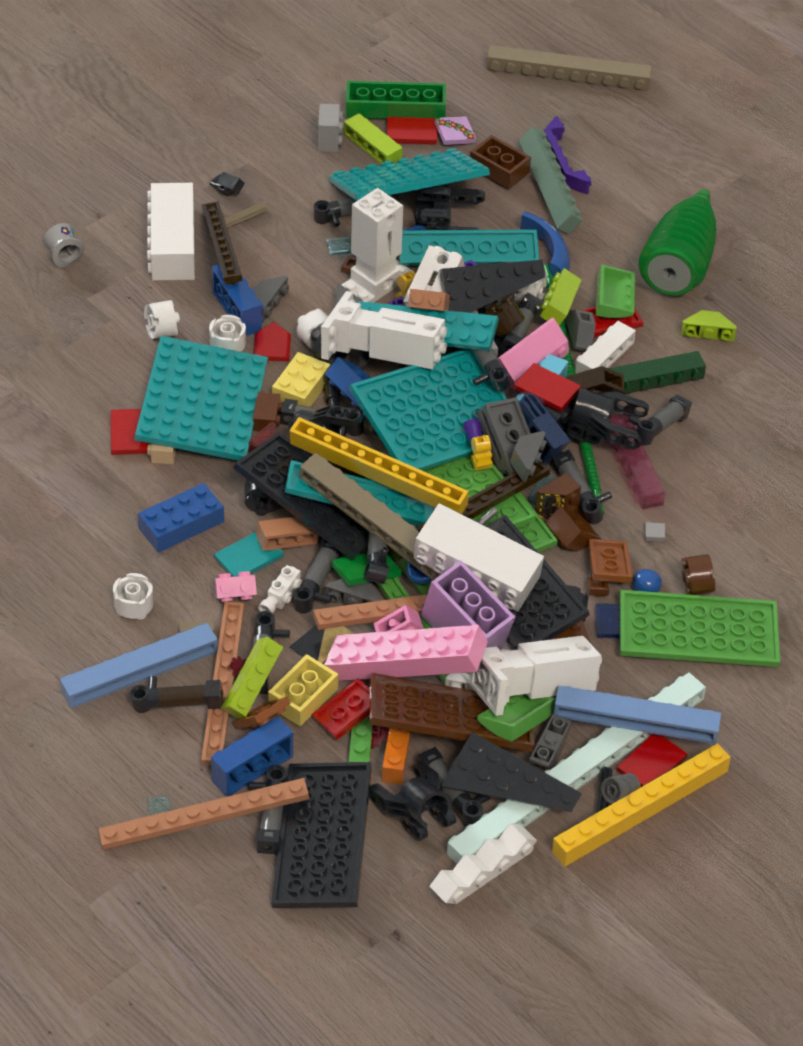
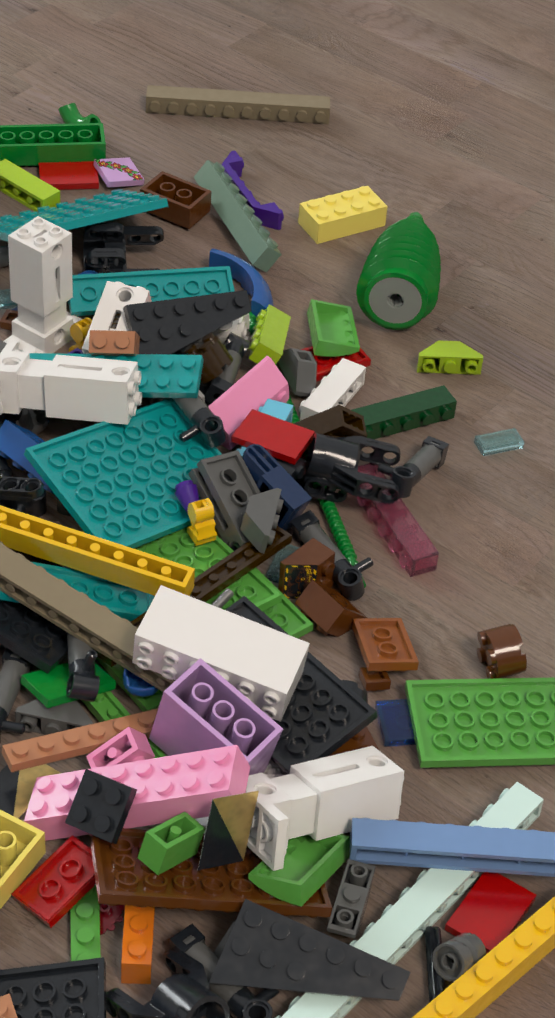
camera: 10 degrees left, 5 degrees down
blue hair [631,569,662,592] -> none
light grey tile [645,522,665,542] -> none
none -> green cylinder [58,103,101,124]
none -> black plate [65,769,138,844]
none -> bright green brick [138,812,205,875]
none -> sticker [198,790,259,870]
none -> light yellow brick [298,186,388,244]
none -> clear light blue tile [474,428,525,456]

